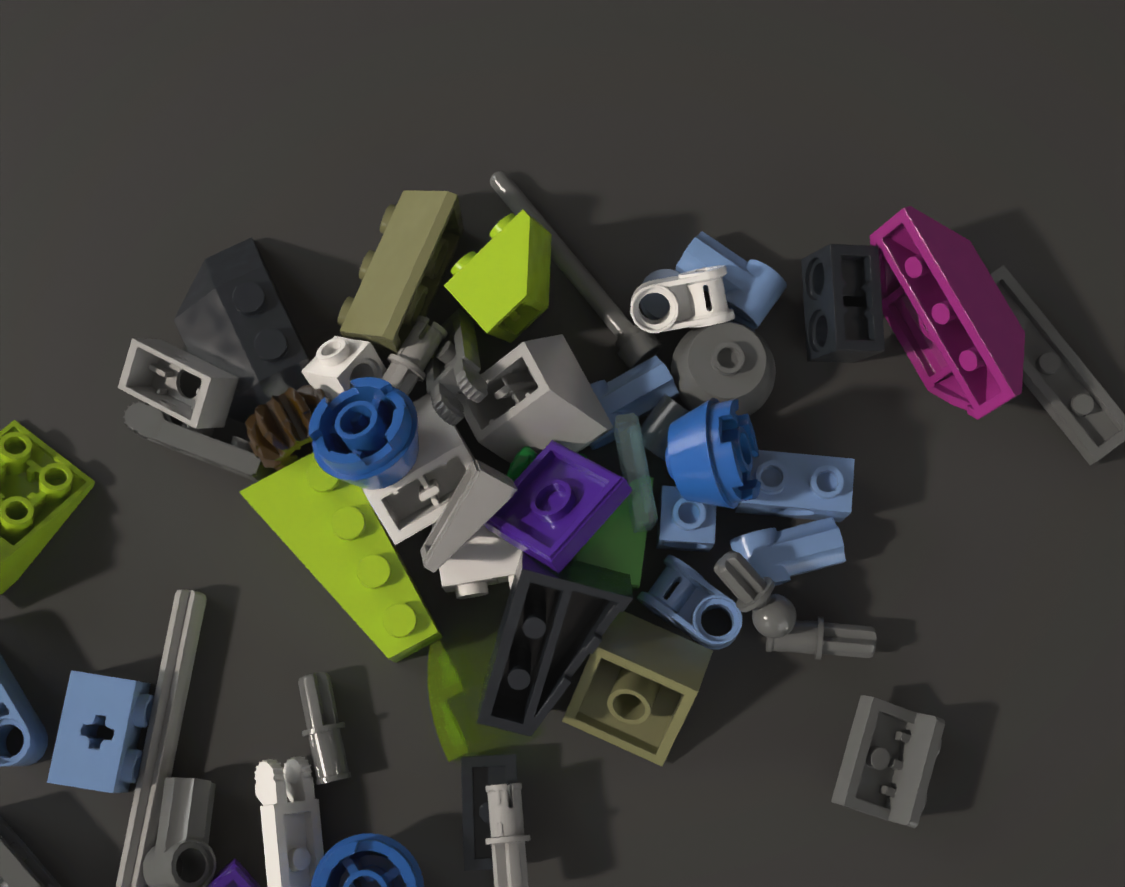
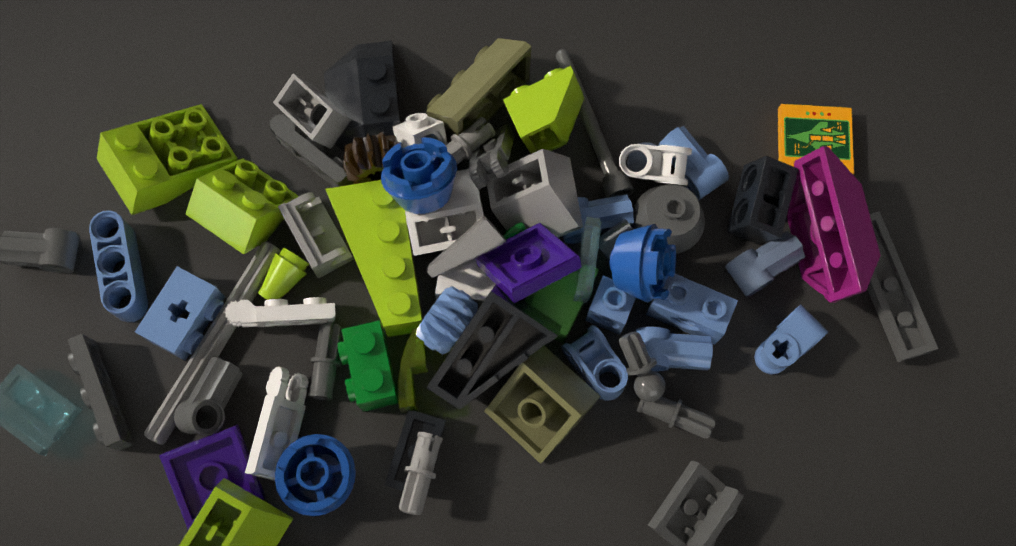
camera: 15 degrees right, 5 degrees down
none -> lime slope [186,158,299,254]
none -> white hinge [224,297,335,328]
none -> lime cone [258,247,309,300]
none -> light grey hinge [278,192,354,279]
none -> green brick [337,320,400,412]
none -> medium blue gear [417,286,478,355]
none -> sand blue piece [725,231,806,298]
none -> medium blue piece [754,304,828,375]
none -> tile [778,104,854,174]

